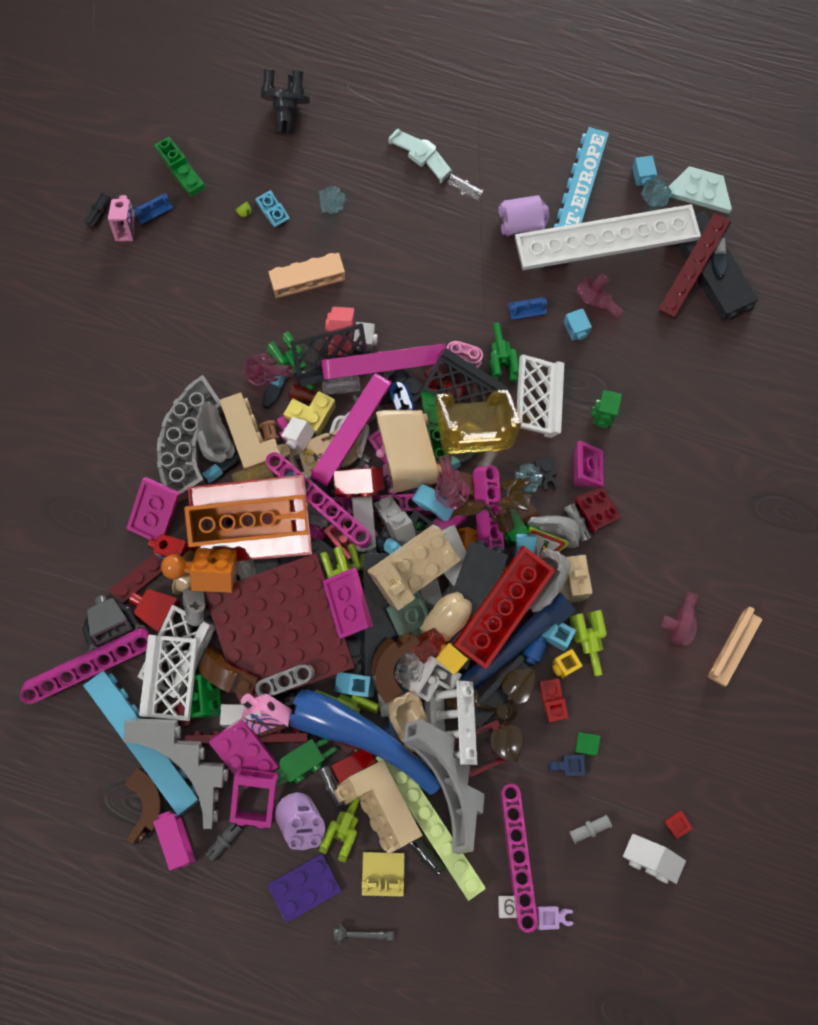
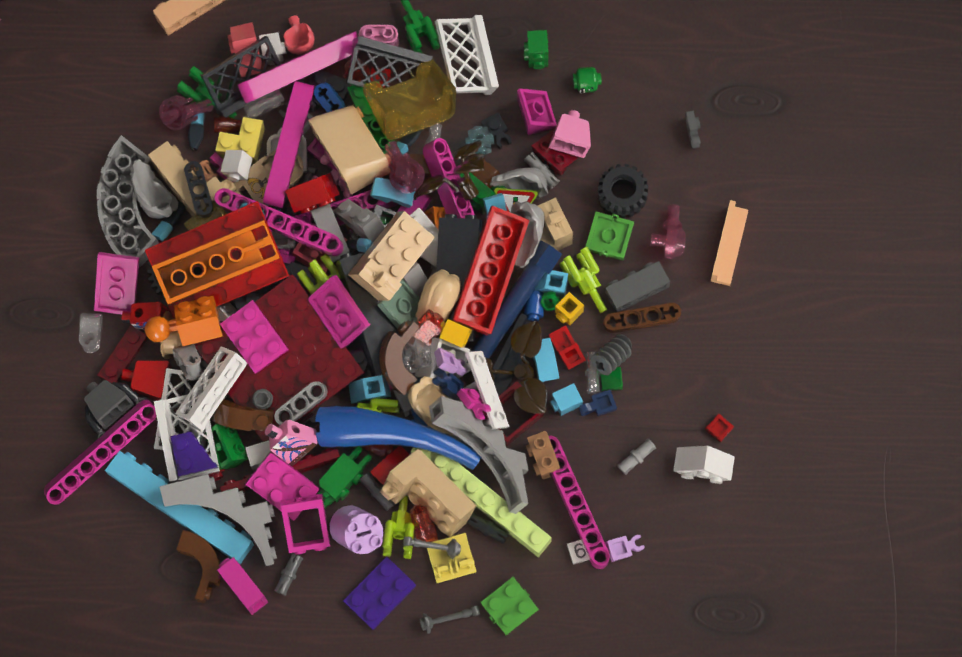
camera: 10 degrees left, 0 degrees up
none -> clear piece [79,313,103,353]
none -> dark purple wing [170,432,218,477]
none -> white fence [175,346,247,430]
none -> black beam [184,161,214,218]
none -> dark pink plate [220,300,289,374]
none -> dark grey plate [252,389,273,409]
none -> coral hair [283,15,315,55]
none -> dark grey piece [403,537,461,559]
none -> clear red piece [410,504,438,542]
none -> dark blue plate [432,368,464,401]
none -> lavender plate [434,348,468,376]
none -> dark pink plate [457,388,491,419]
none -> bright green plate [480,577,539,635]
none -> medium nougat bracket [526,431,560,480]
none -> medium azure slope [533,337,559,382]
none -> green plate [541,291,560,311]
none -> bright pink torso [549,110,591,158]
none -> medium azure brick [550,383,583,416]
none -> green head [573,67,602,93]
none -> clear pin [585,352,601,394]
none -> bright green plate [586,212,634,261]
none -> dark grey piece [591,334,632,375]
none -> black tyre [598,164,648,218]
none -> reddish brown beam [604,303,681,333]
none -> dark grey brick [605,261,670,312]
none -> dark grey plate [685,111,700,149]

